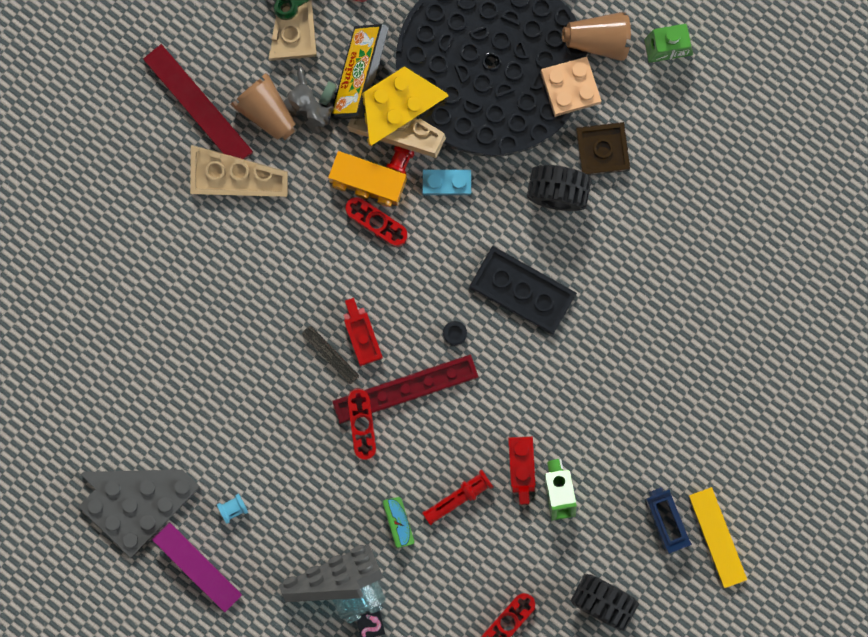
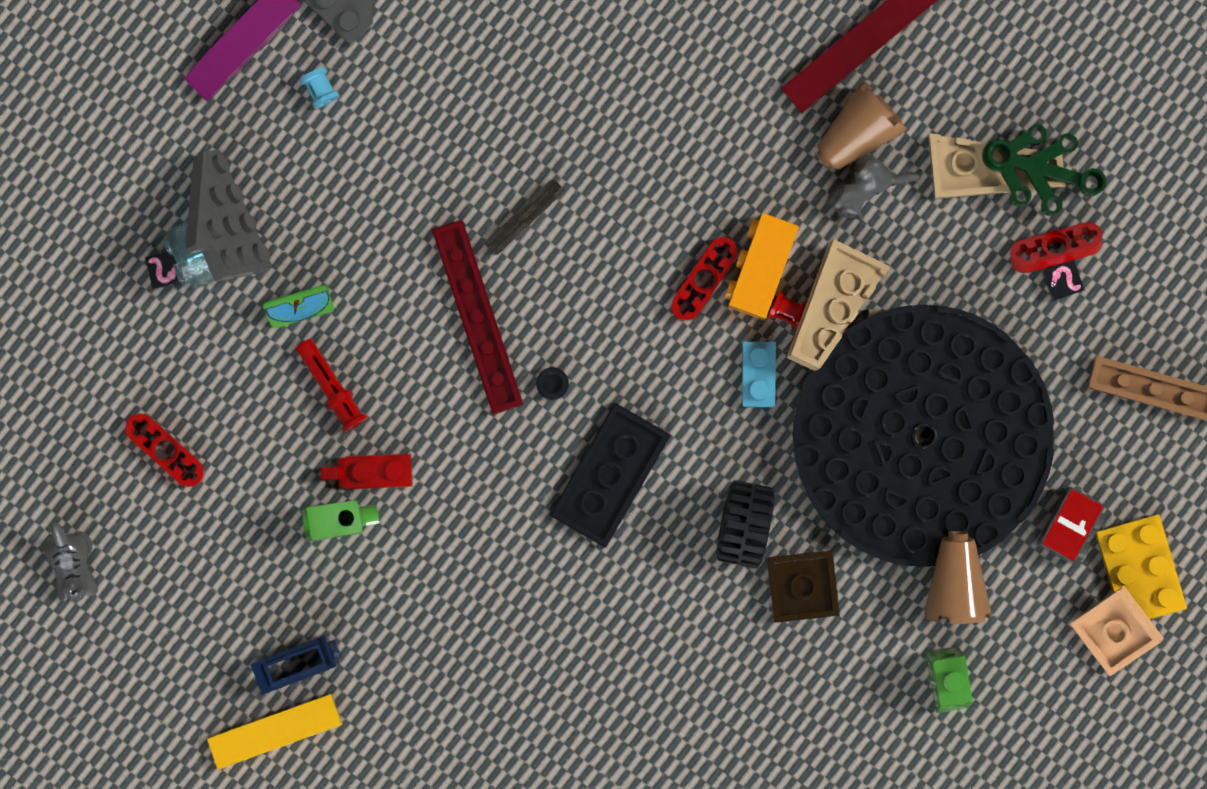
camera: 85 degrees right, 5 degrees up
tan wing [190,145,288,197] -> none
sand green tile [319,81,337,106] -> none
tile [331,24,389,120] -> none
red hinge [343,298,383,367] -> none
red beam [347,388,376,460] -> none
yellow wing [362,67,448,146] -> none
light nougat plate [540,57,601,117] -> none
black tyre [570,574,639,631] -> none

